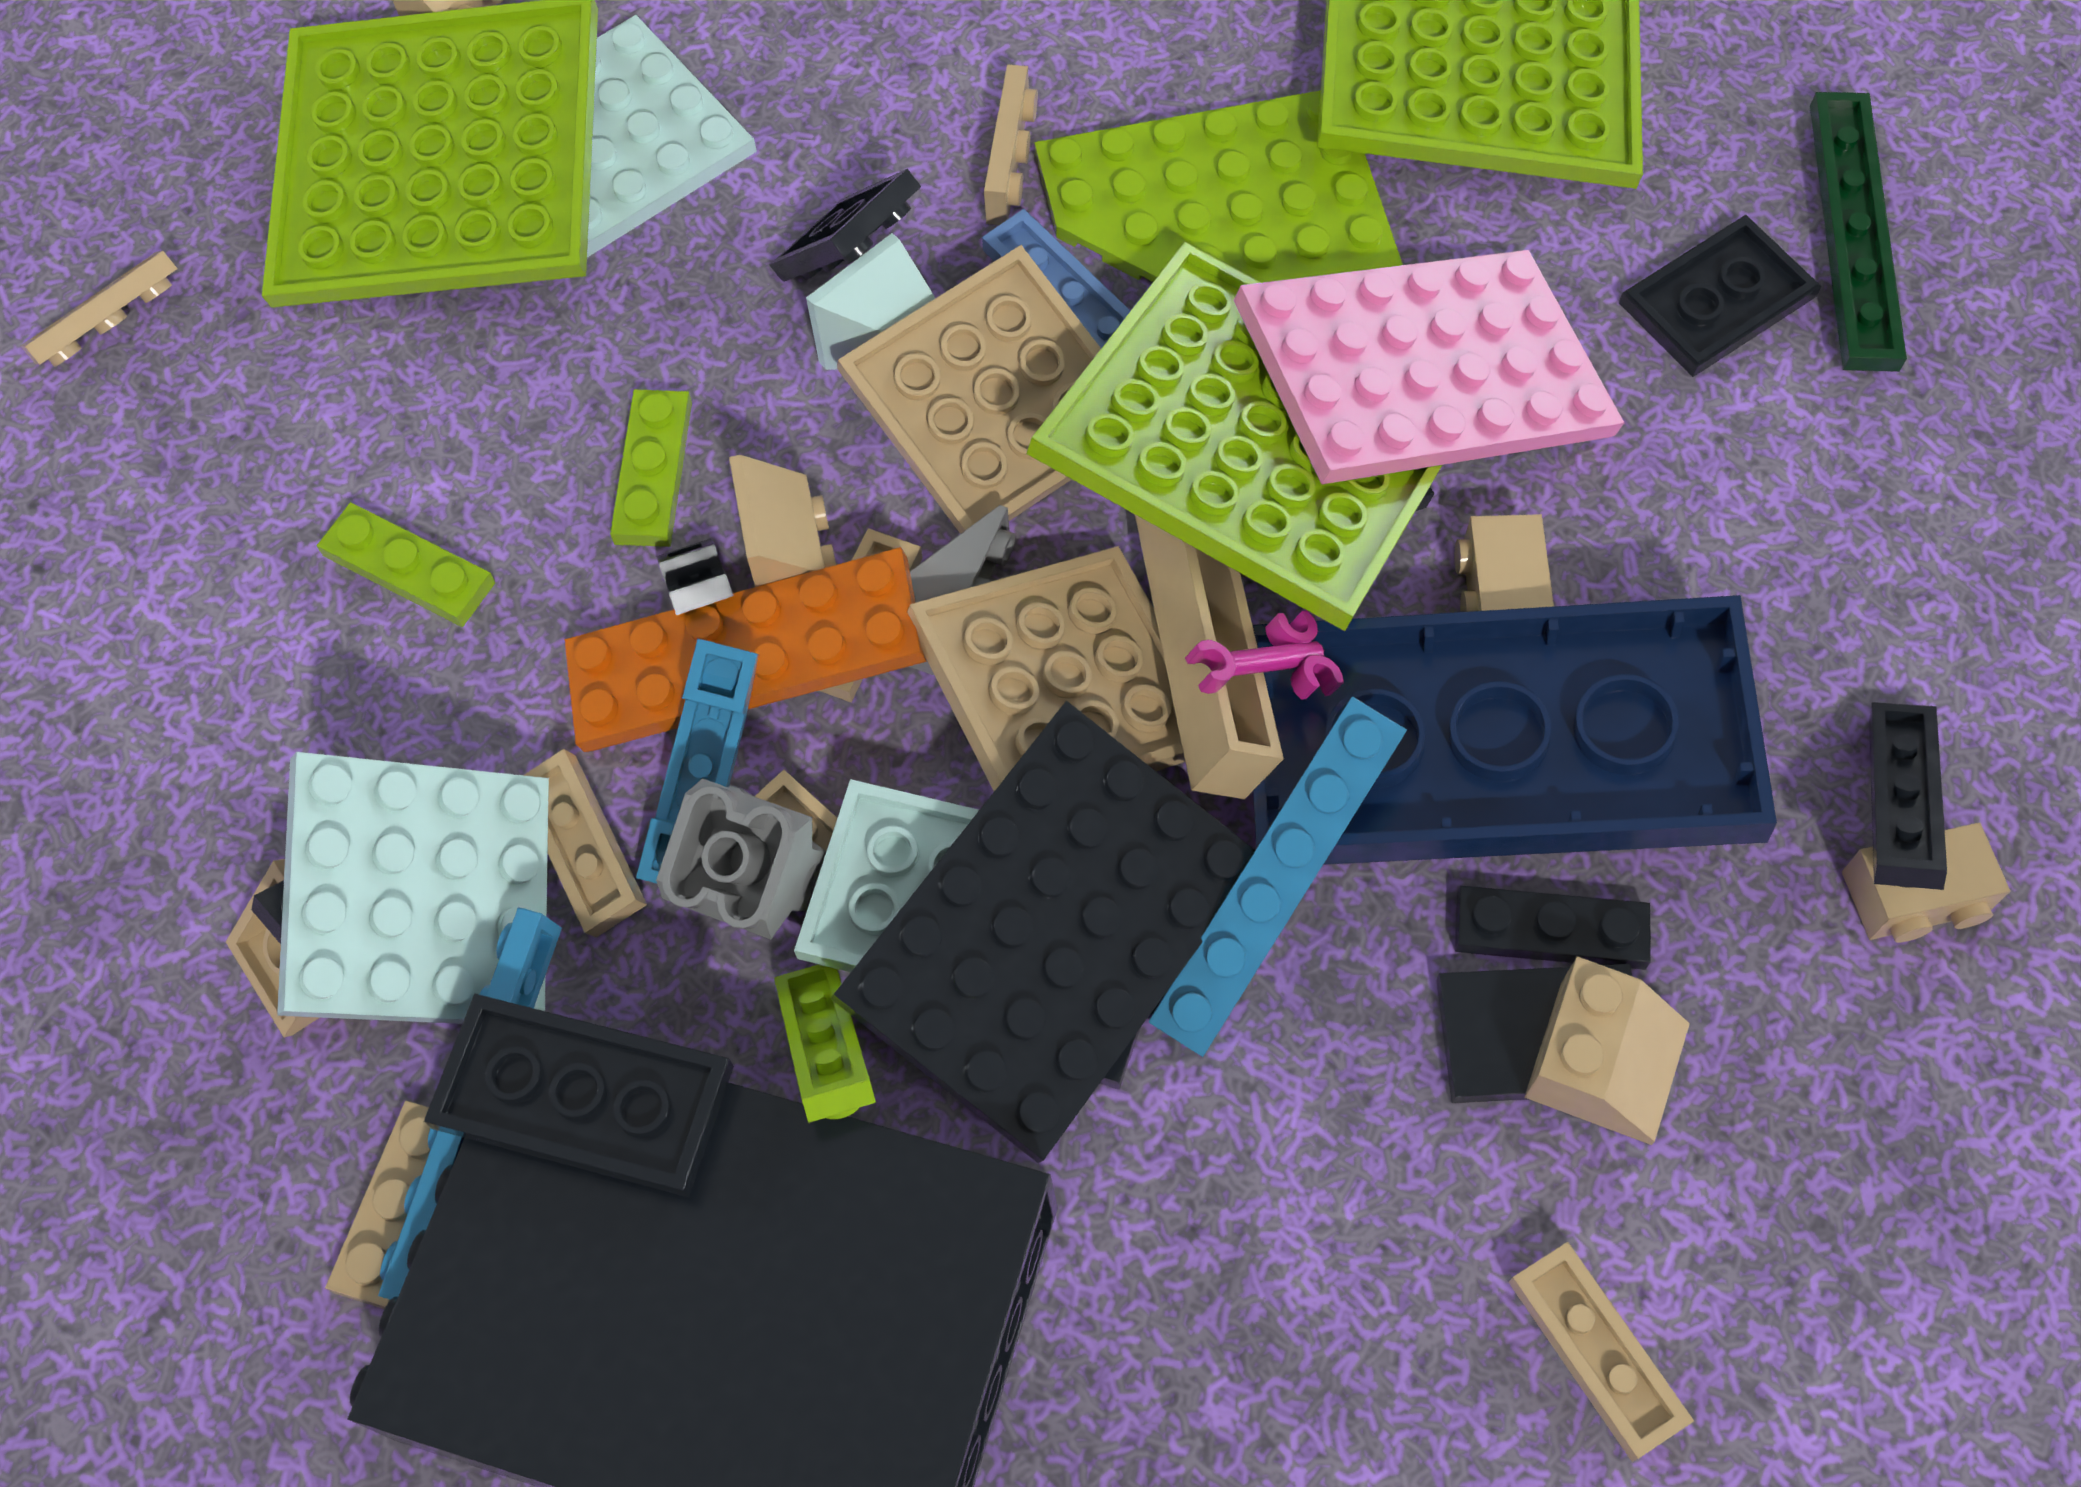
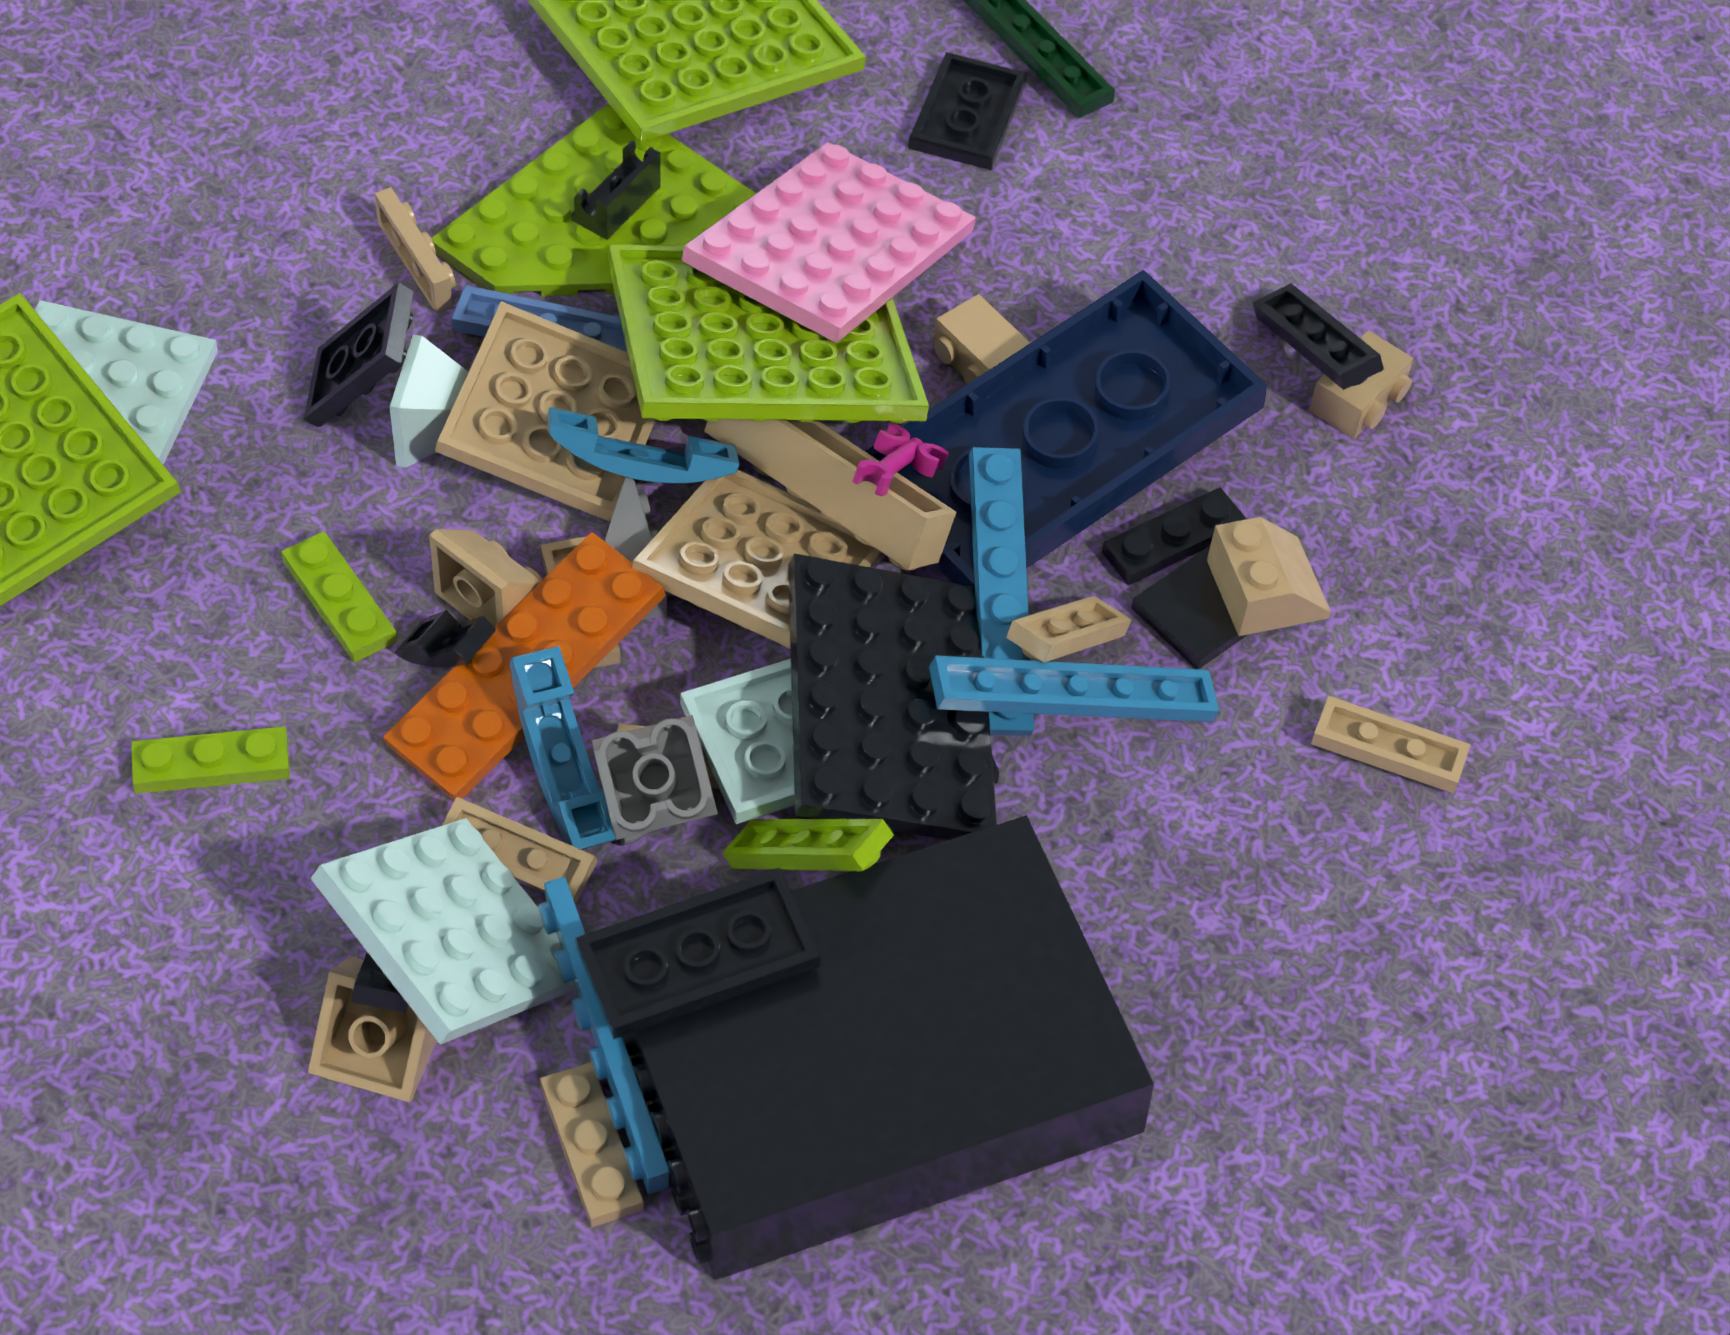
camera: 45 degrees left, 10 degrees down
none -> dark azure slope [547,407,739,483]
none -> black hinge [571,141,661,240]
none -> dark azure plate [929,656,1220,722]
none -> tan plate [1006,596,1131,663]

